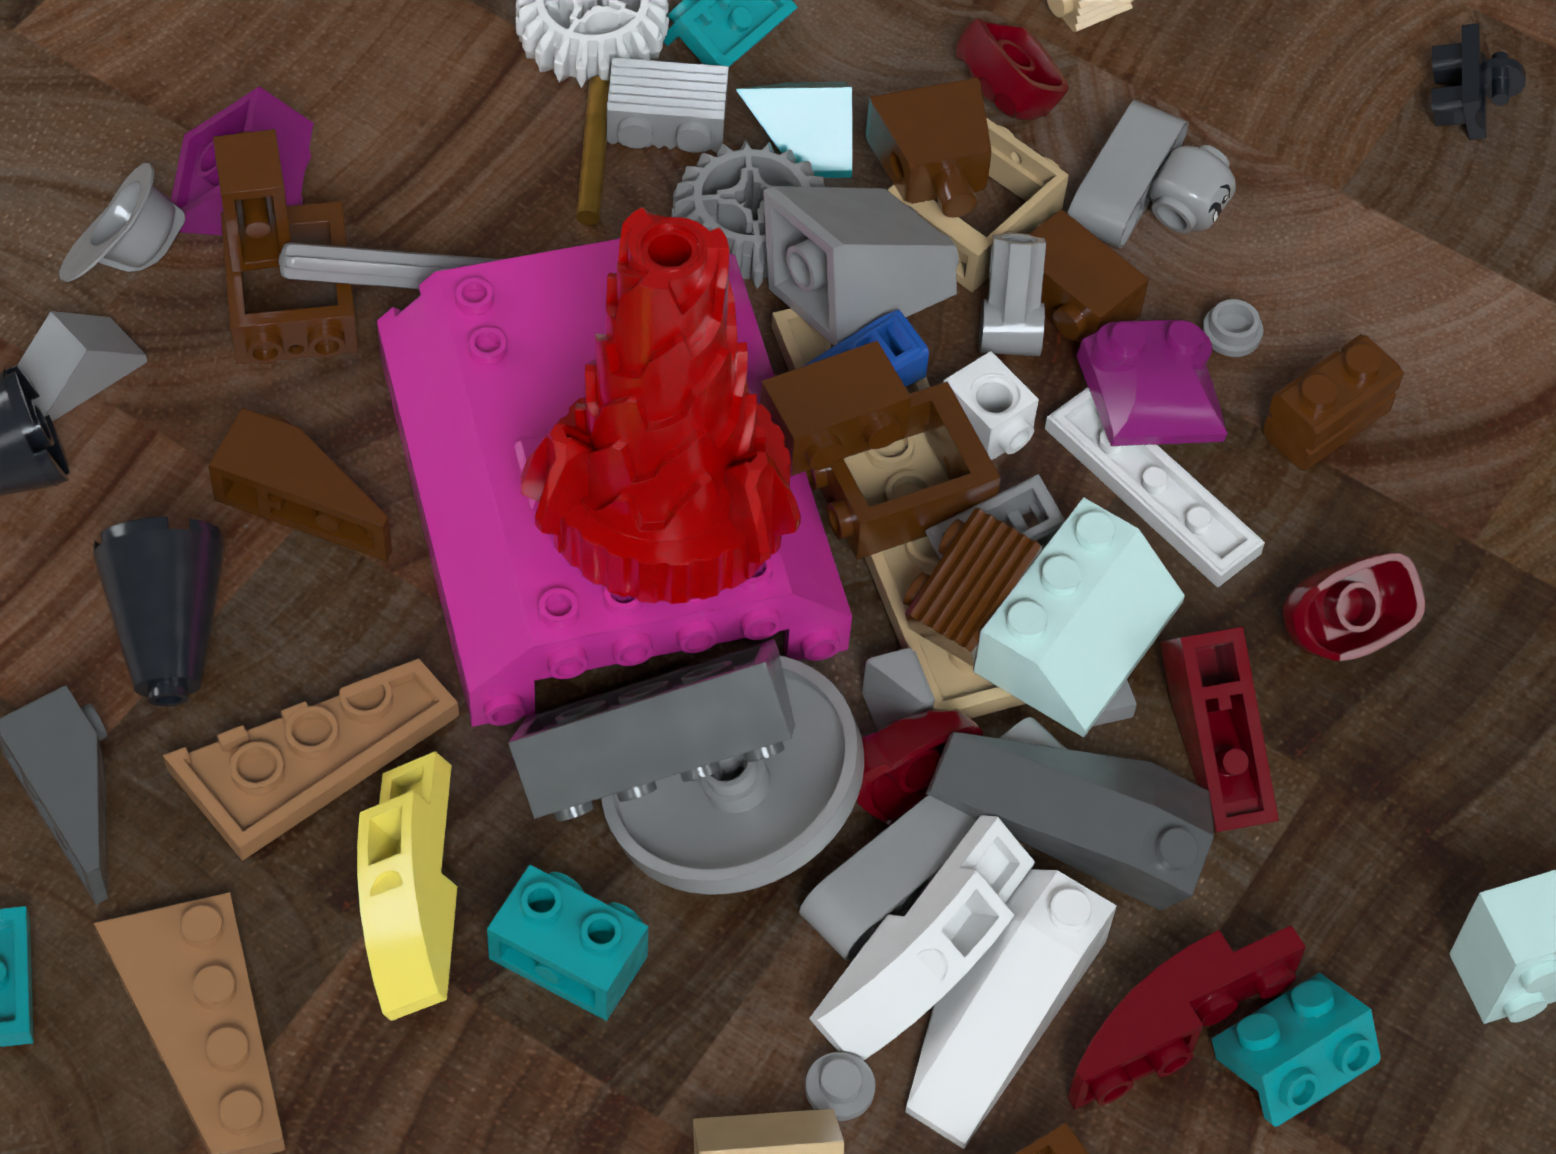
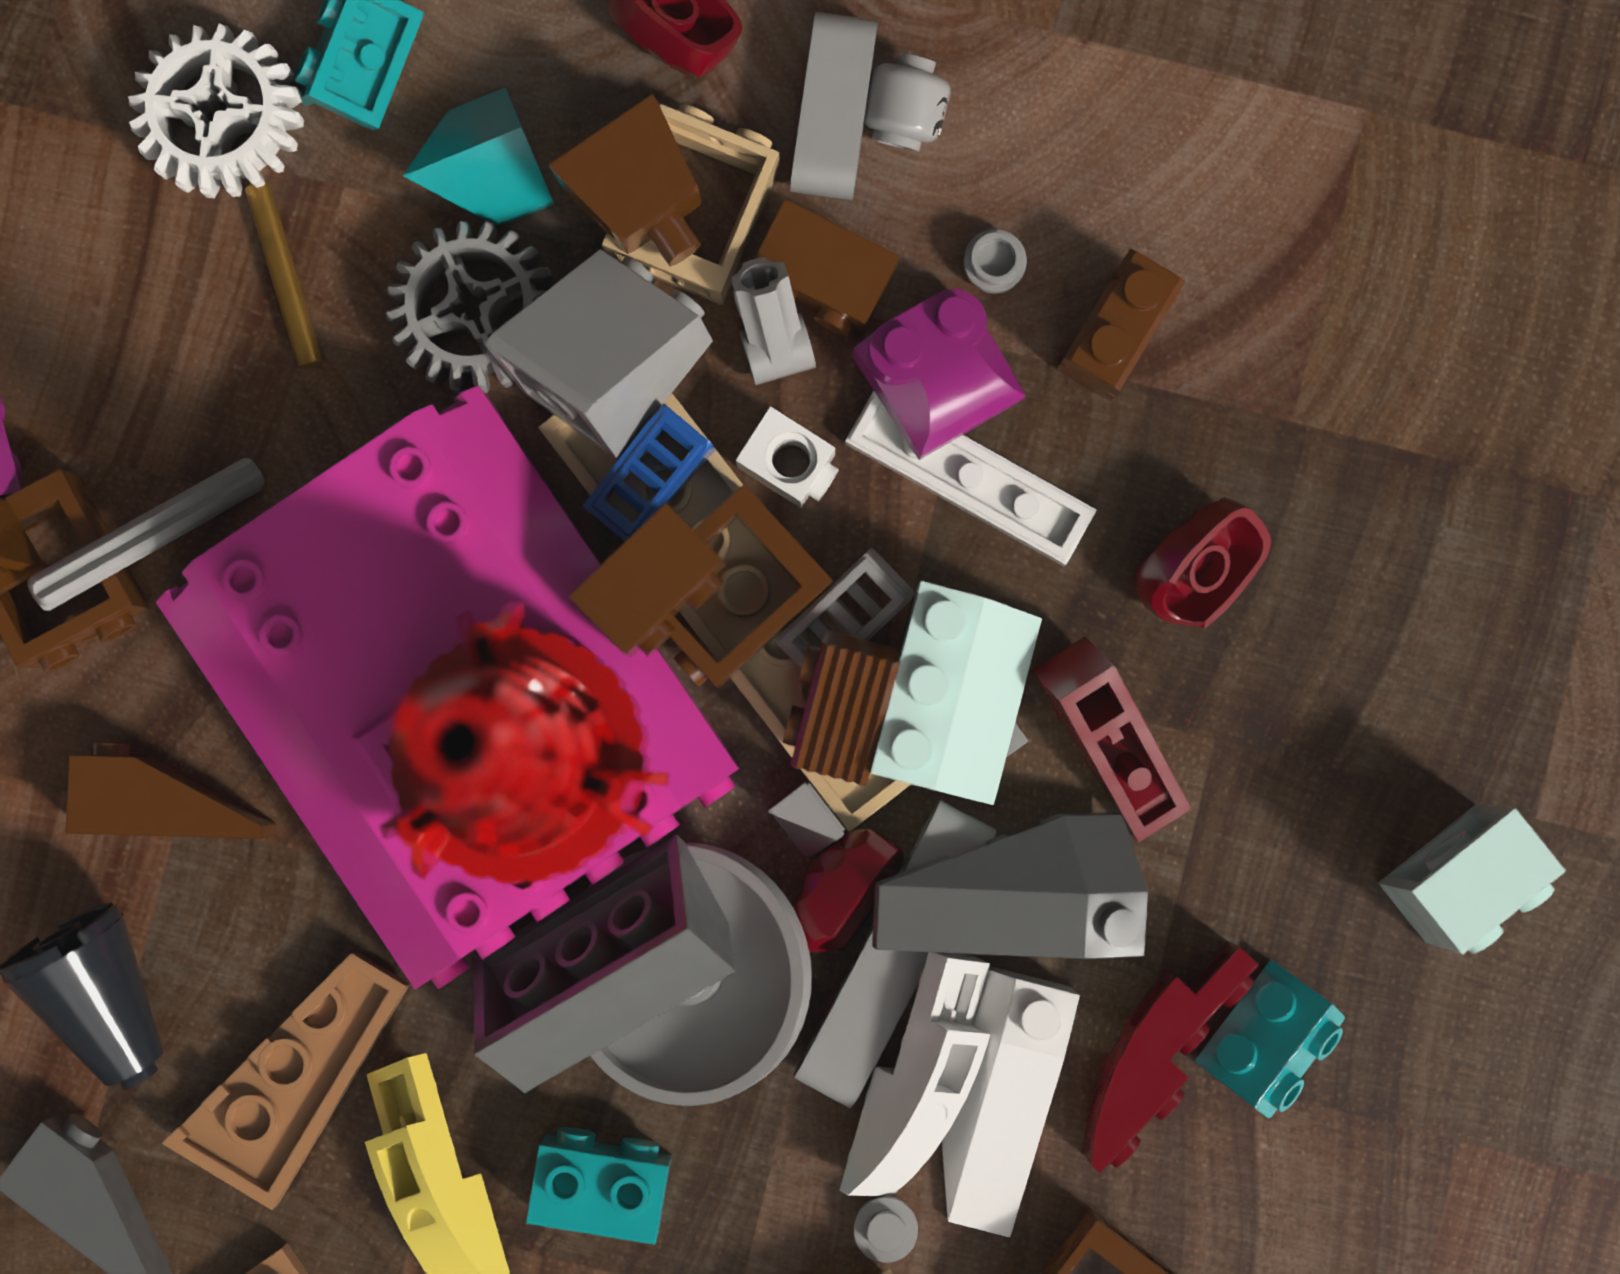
camera: 20 degrees left, 30 degrees up
light grey brick [607,57,729,153] -> none

